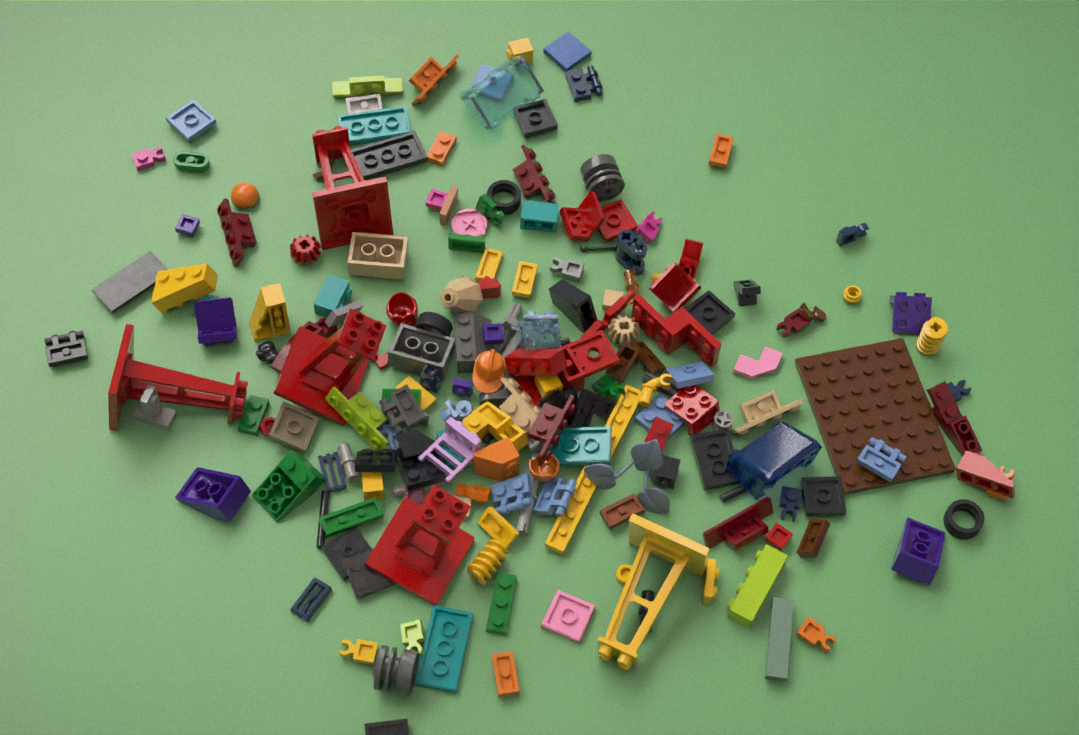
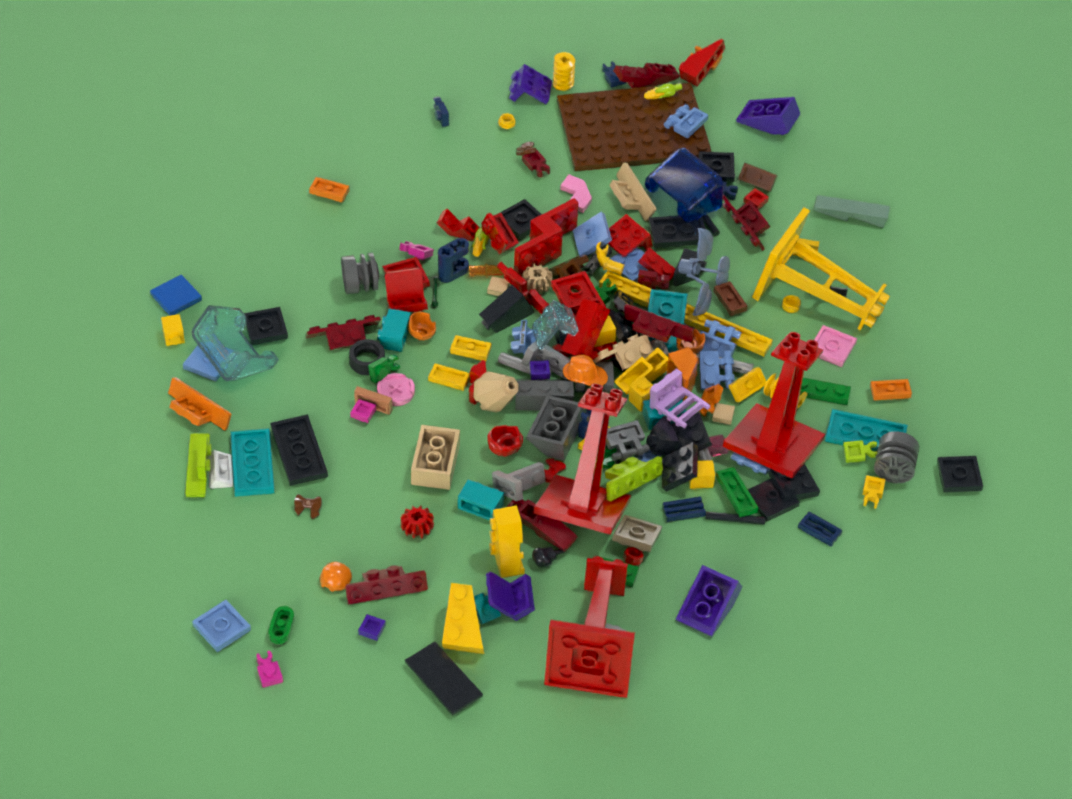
camera: 85 degrees left, 10 degrees down
plate [44,330,88,367] -> none
green slope [252,450,326,522] -> none
red piece [312,126,394,250] -> none
light grey pin [337,443,360,483] -> none
black tyre [415,312,453,337] -> none
orange plate [427,131,457,166] -> none
medium blue hips [439,400,473,423] -> none
green plate [448,233,486,253] -> none
flat silver plate [550,257,585,282] -> none
plate [565,66,603,102] -> none
light grey wheel [712,410,733,432] -> none
lime brick [726,544,788,629] -> none
black slope [734,279,761,306] -> none
orange plate [796,617,836,653] -> none
black tyre [943,499,985,539] -> none
none -> orange hair [408,311,436,341]
none -> dark red plate [638,270,670,290]
none -> lime piece [644,83,682,100]

